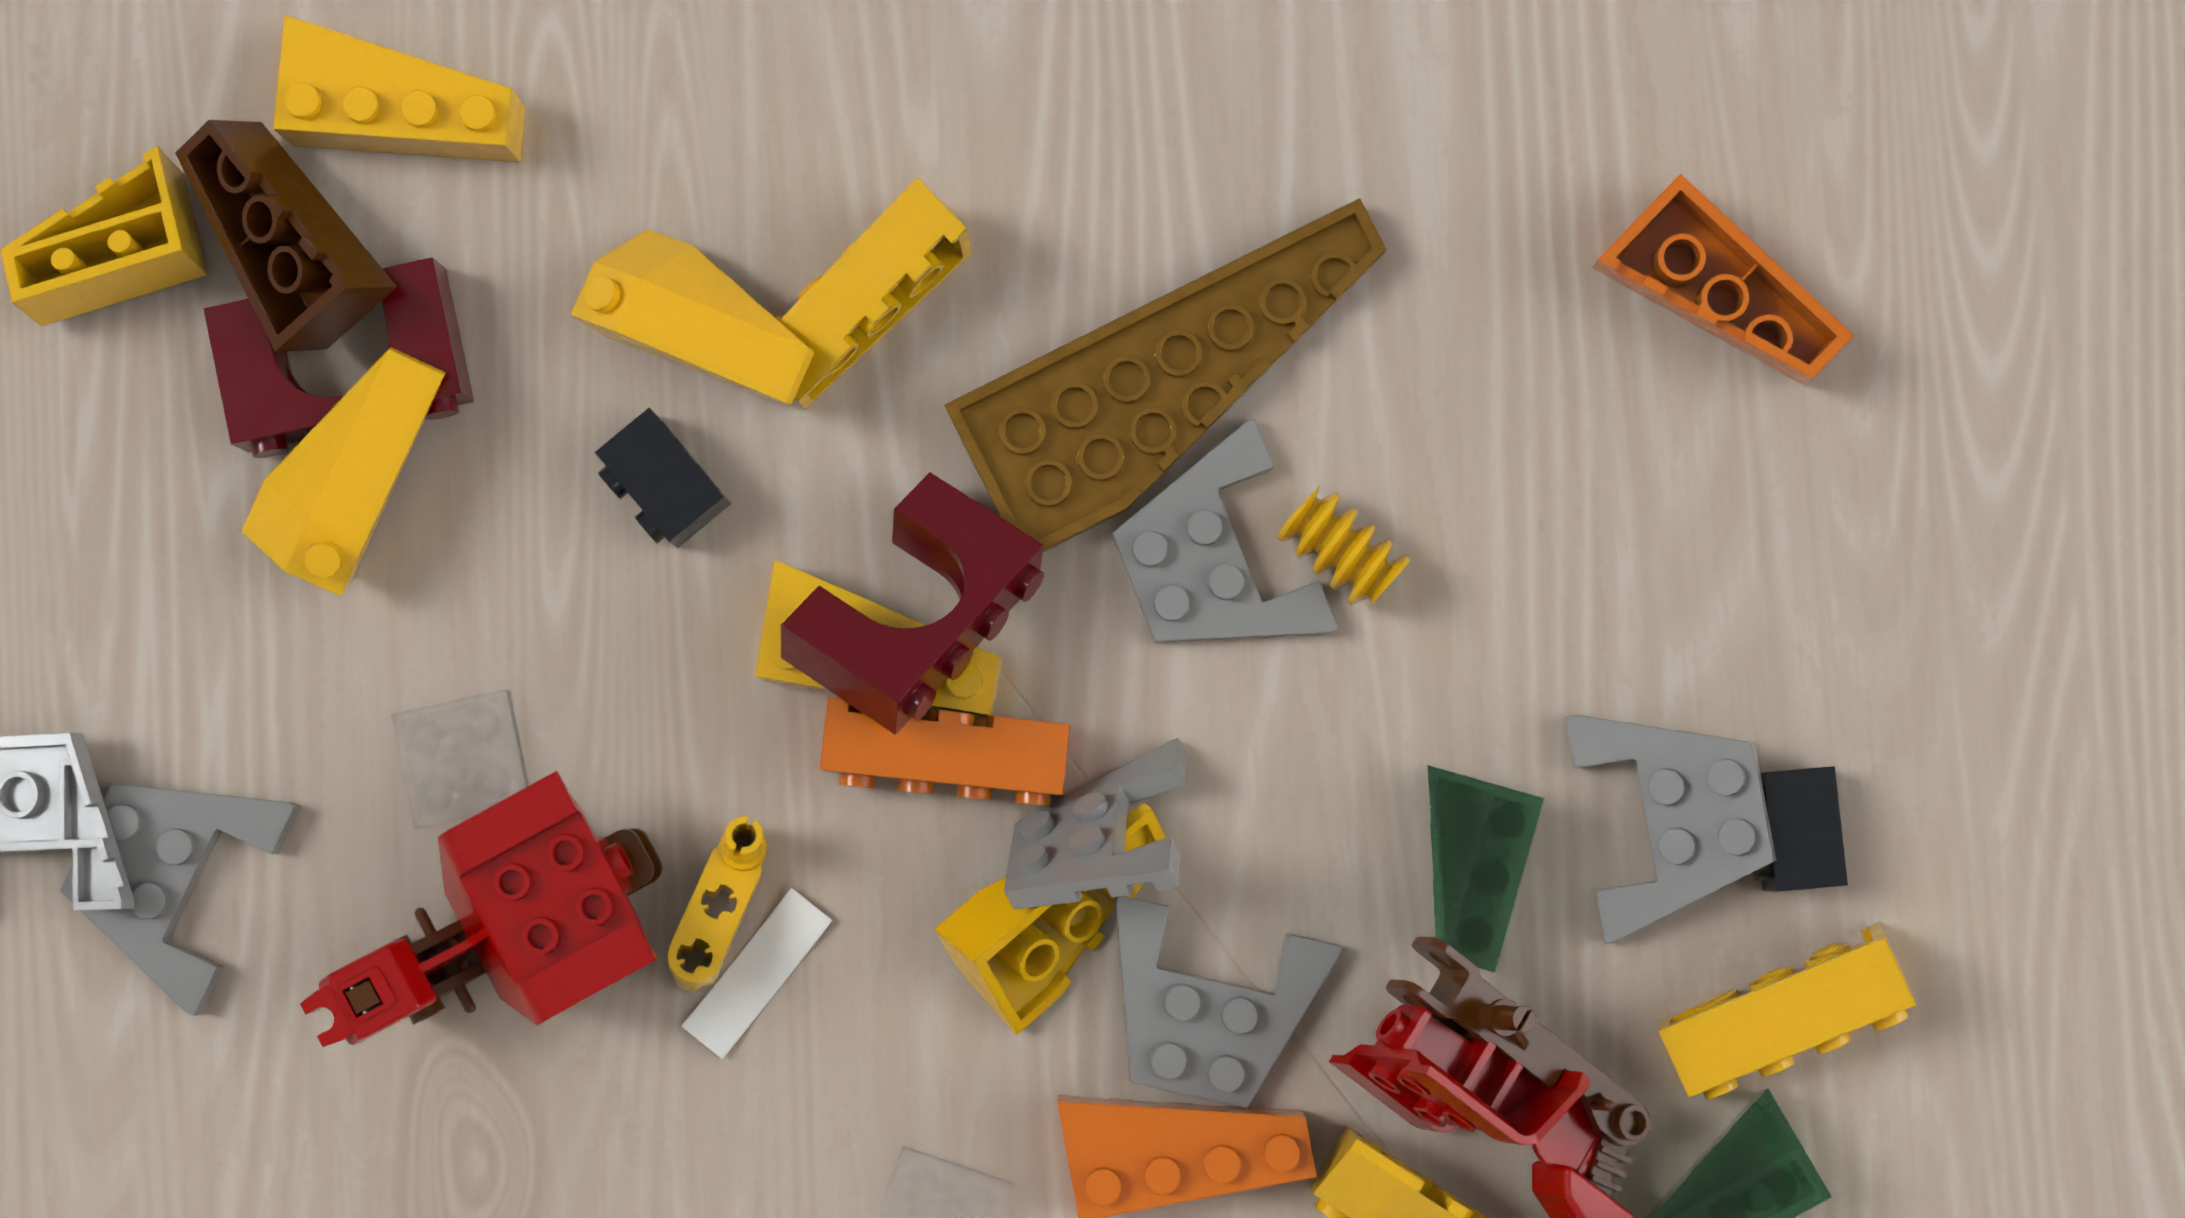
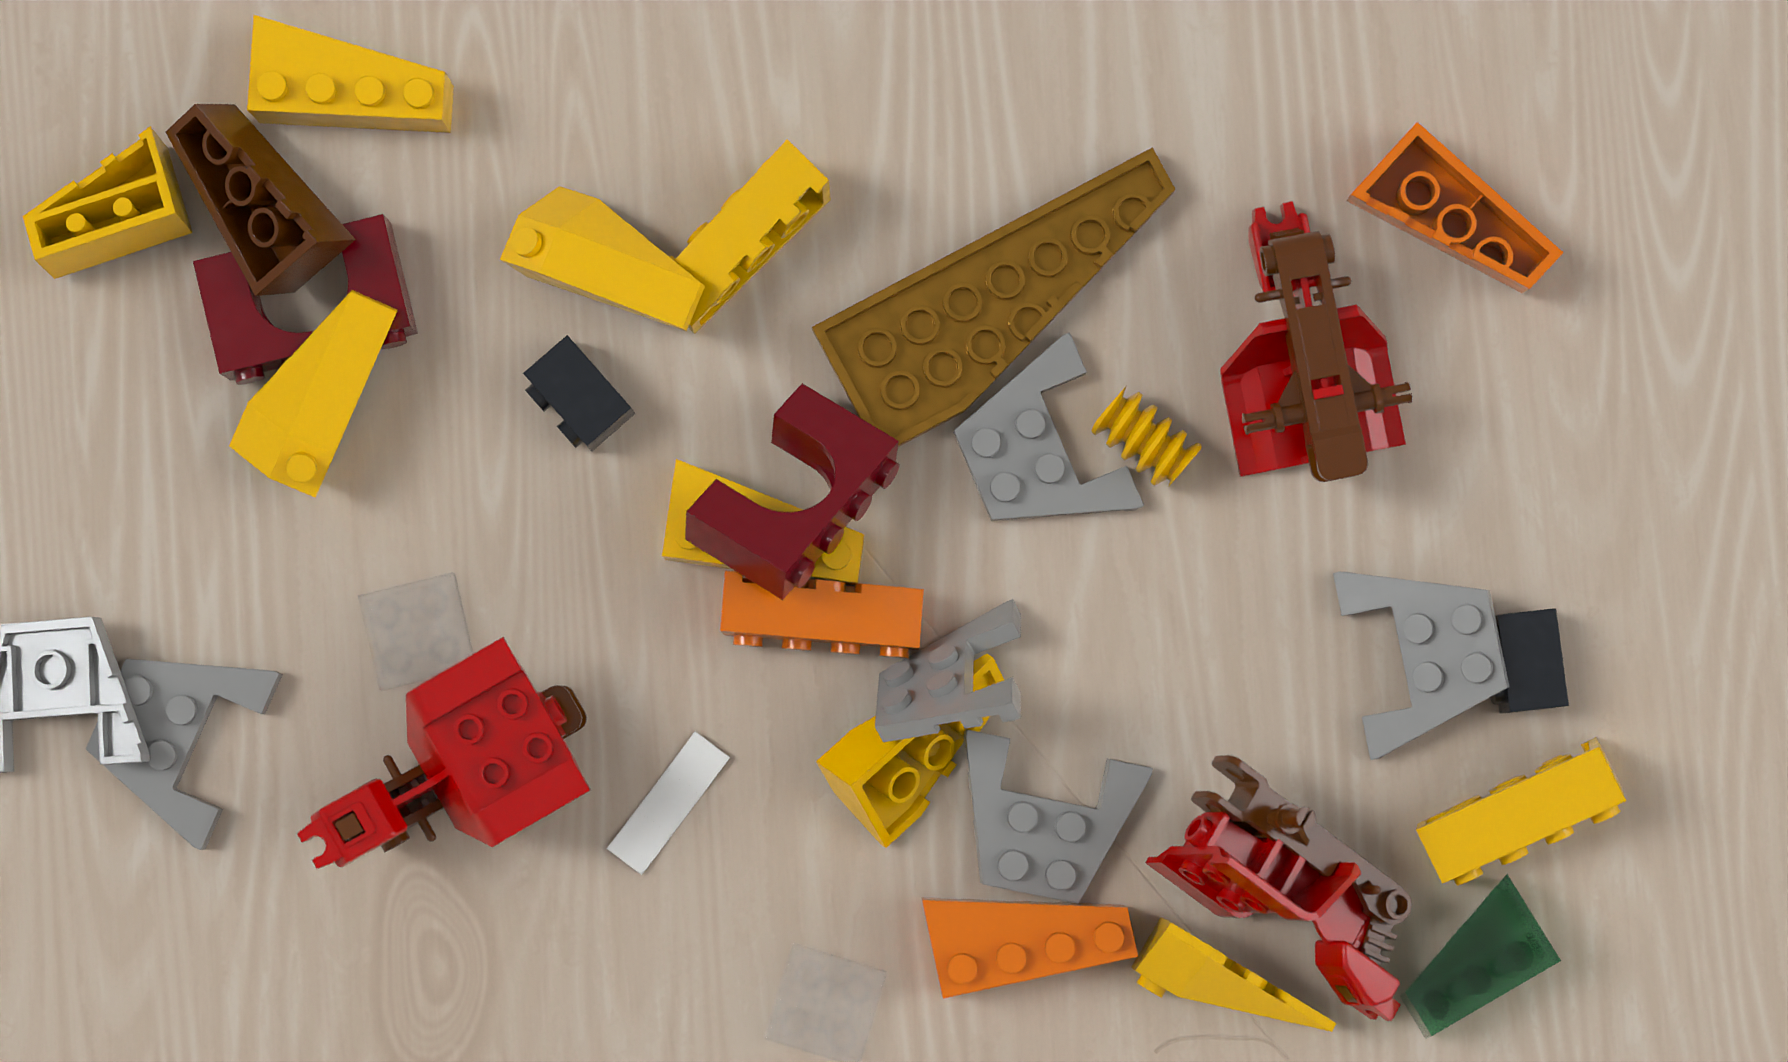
camera: 10 degrees left, 0 degrees up
yellow beam [667,816,767,992] -> none
clear green wedge [1427,765,1544,973] -> none
none -> piece [1220,201,1412,482]

